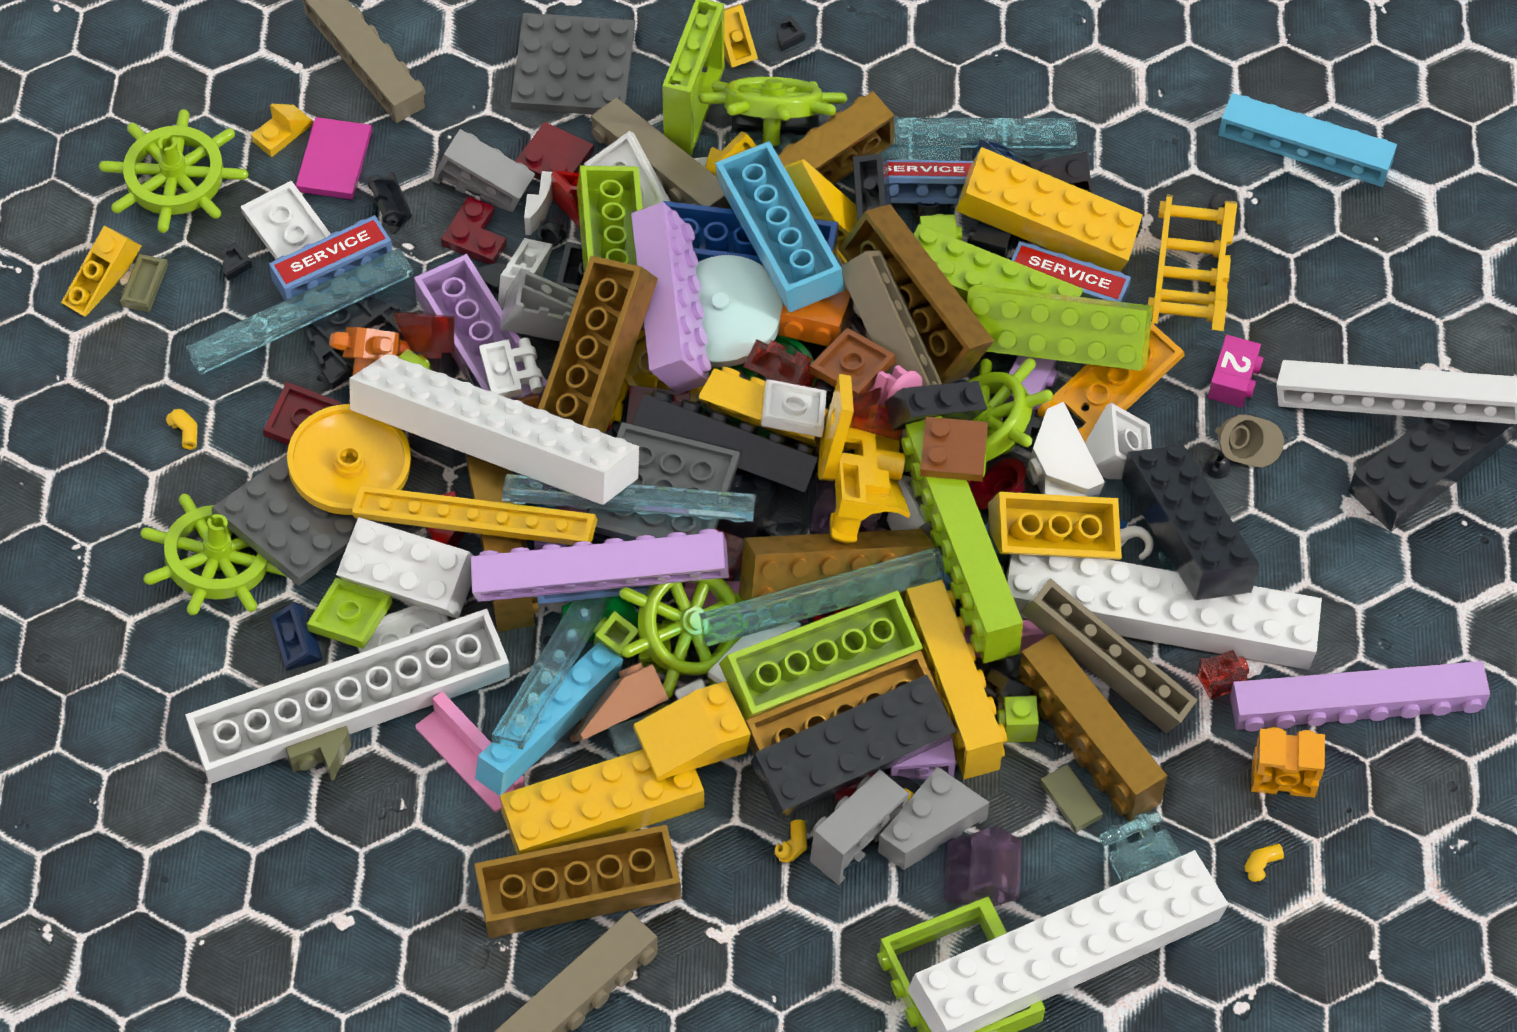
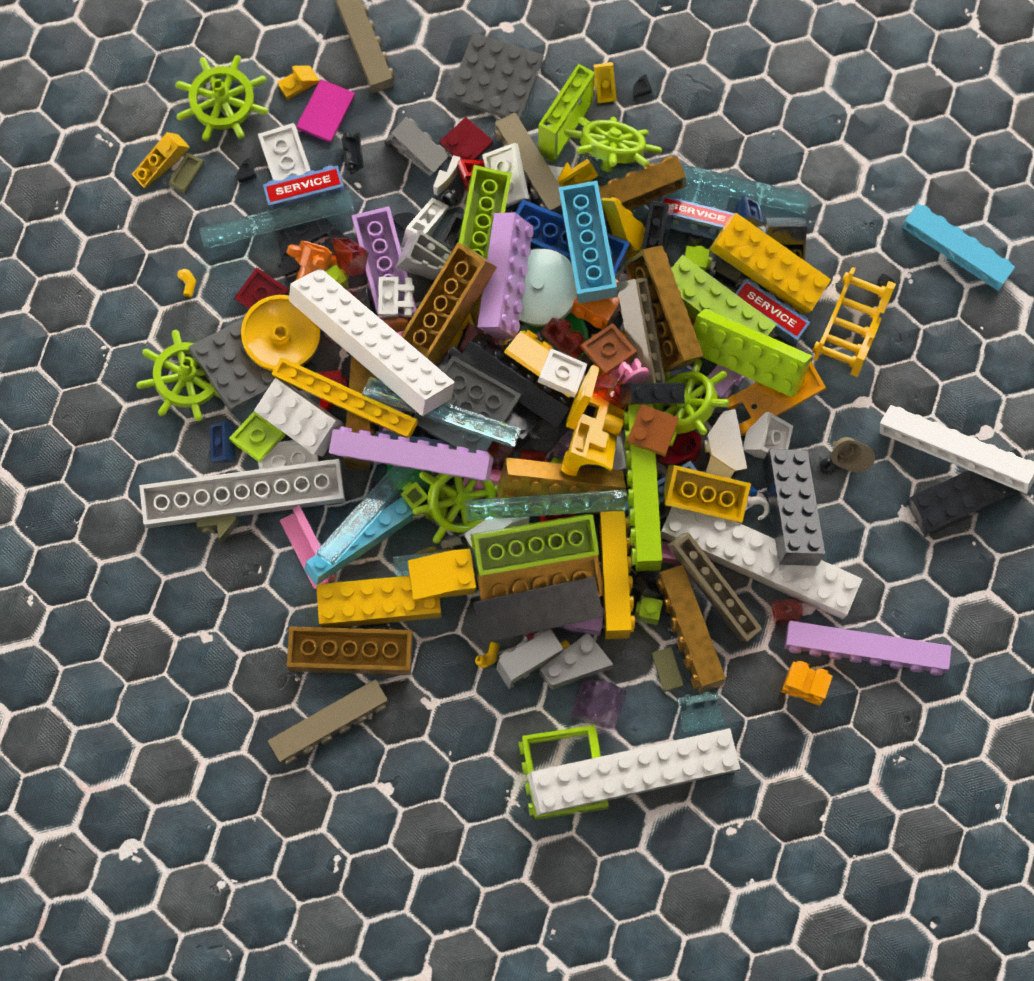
camera: 15 degrees right, 15 degrees up
dark red plate [441,196,507,265] -> none
nougat slope [569,662,669,743] -> none
dark pink brick [1208,335,1264,408] -> none
yellow arm [1244,843,1284,882] -> none

